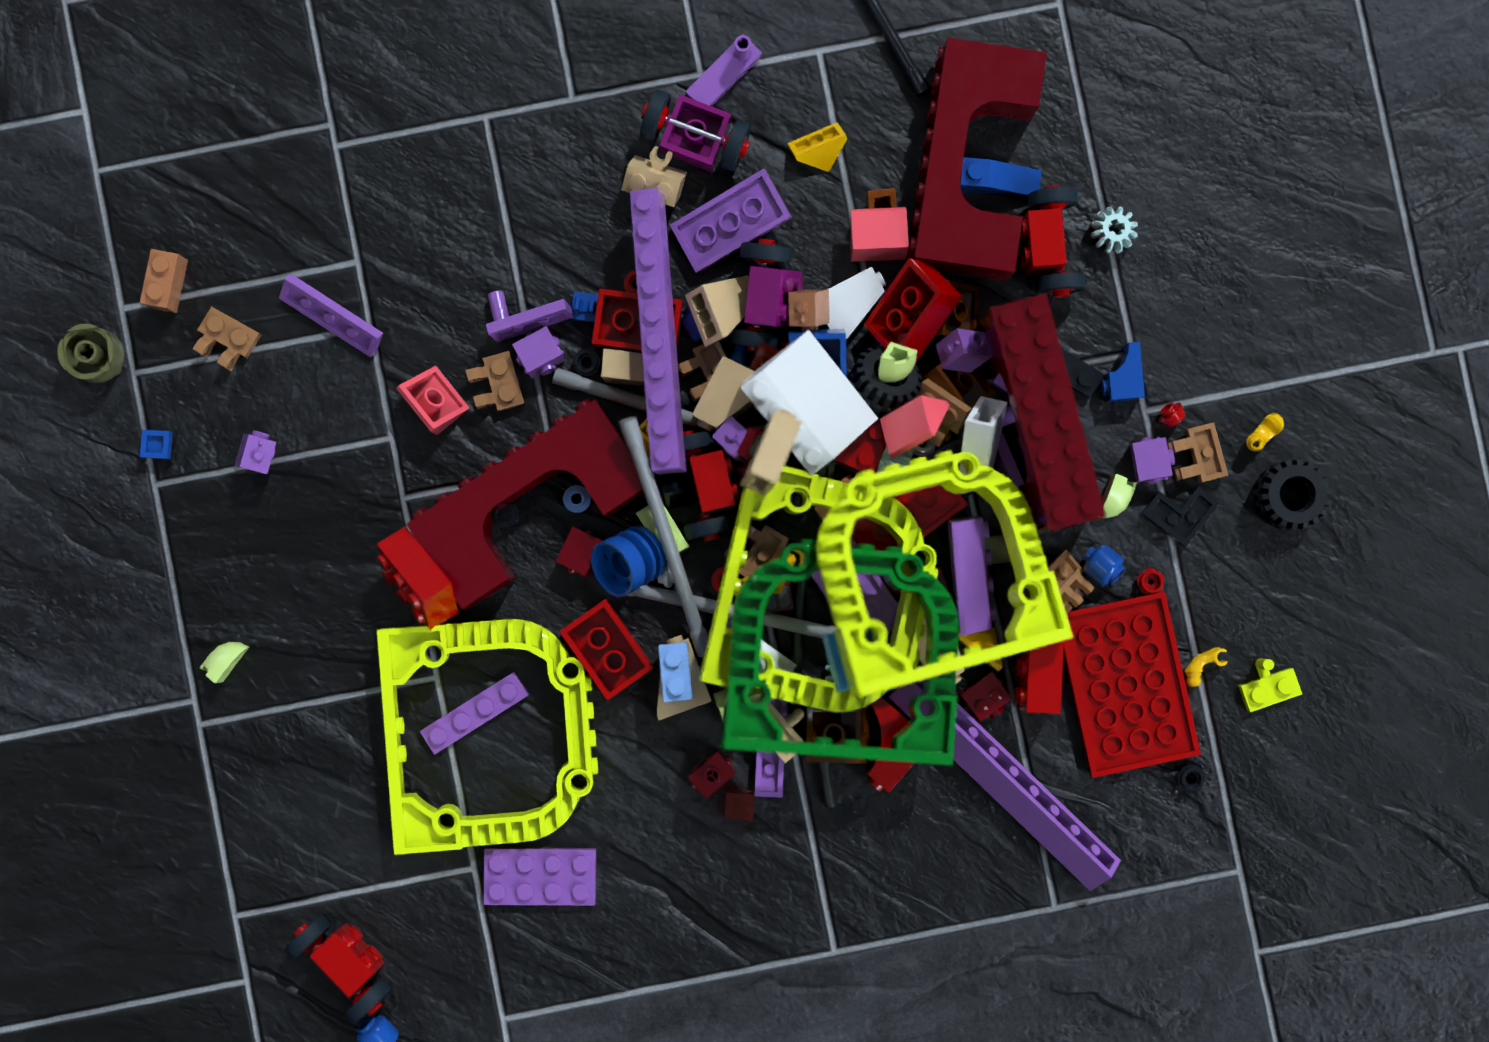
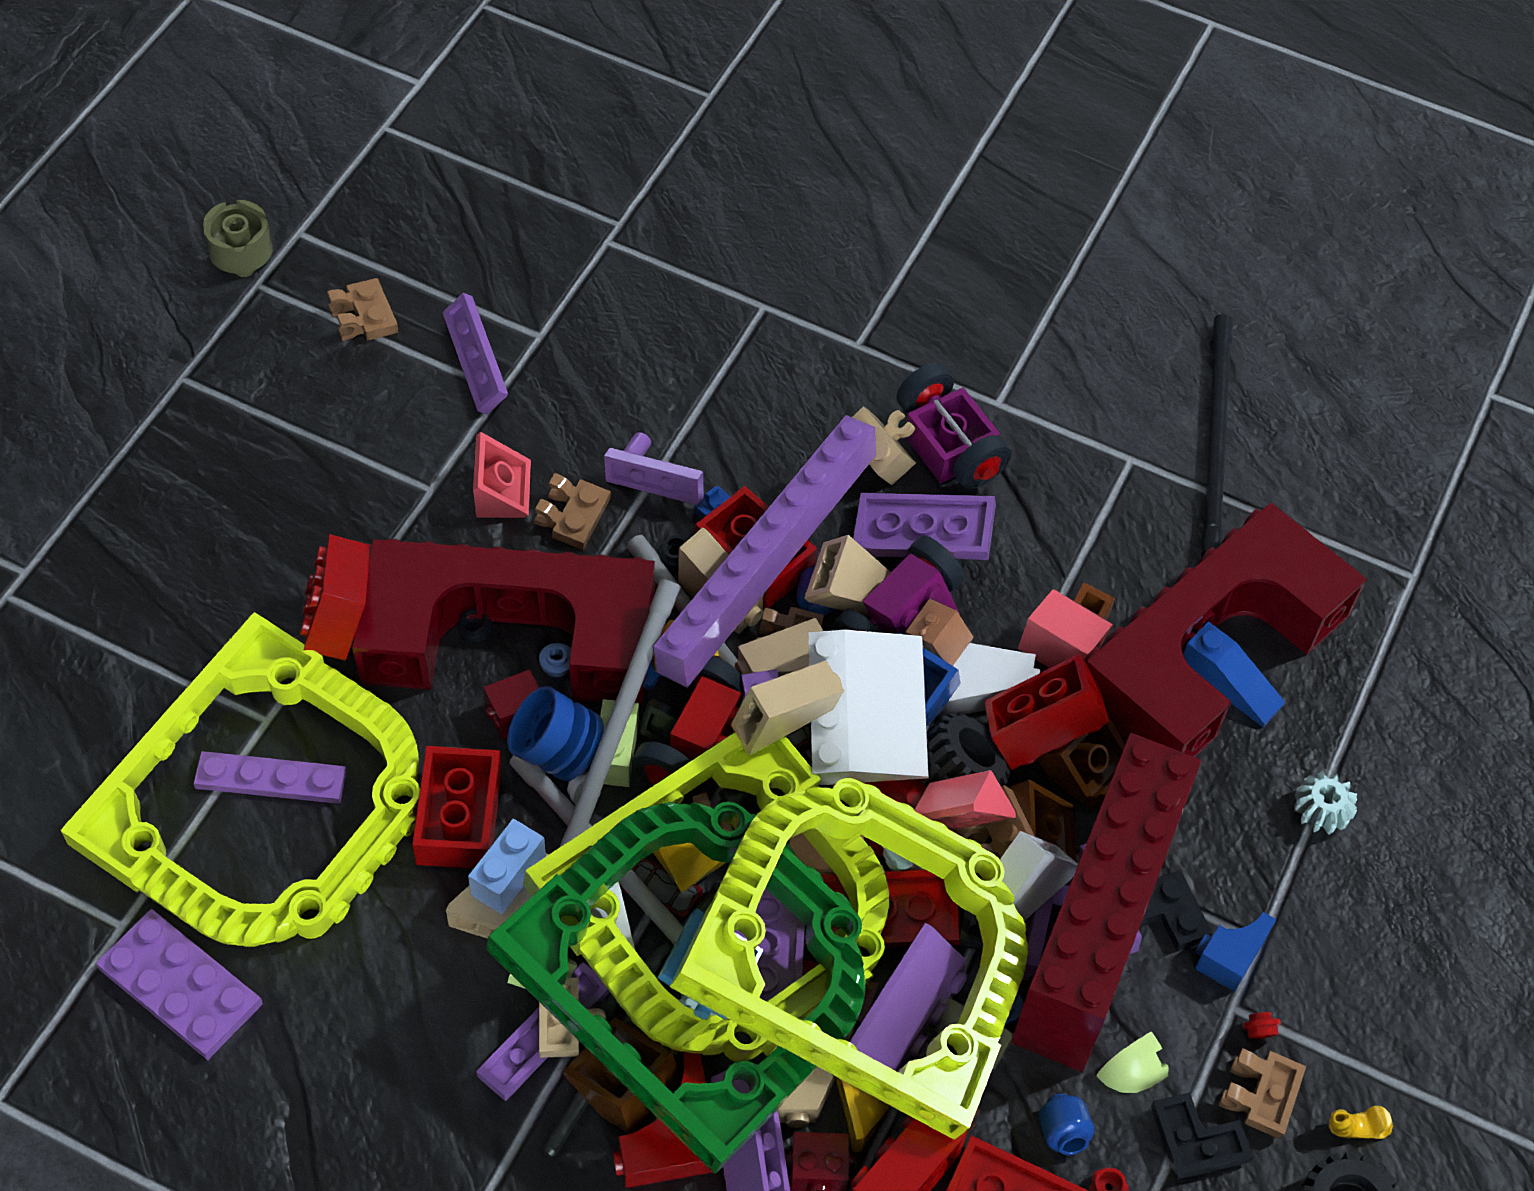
camera: 35 degrees right, 30 degrees down
nougat brick [140,249,188,313] -> none
blue plate [140,430,173,460] -> none
yellowish green brick [200,642,249,683] -> none
medium lavender head [235,430,276,474] -> none
medium lavender head [512,326,565,379] -> none
medium lavender piece [685,34,762,106] -> none
dark red head [688,749,736,799] -> none
clear red panel [725,790,754,822] -> none
yellow slope [787,122,847,172] -> none
yellowish green brick [878,342,917,383] -> none
medium lavender head [935,328,993,373] -> none
brick [1019,185,1086,298] -> none
medium nougat plate [1047,549,1095,614] -> none
medium lavender head [1130,437,1175,485] -> none

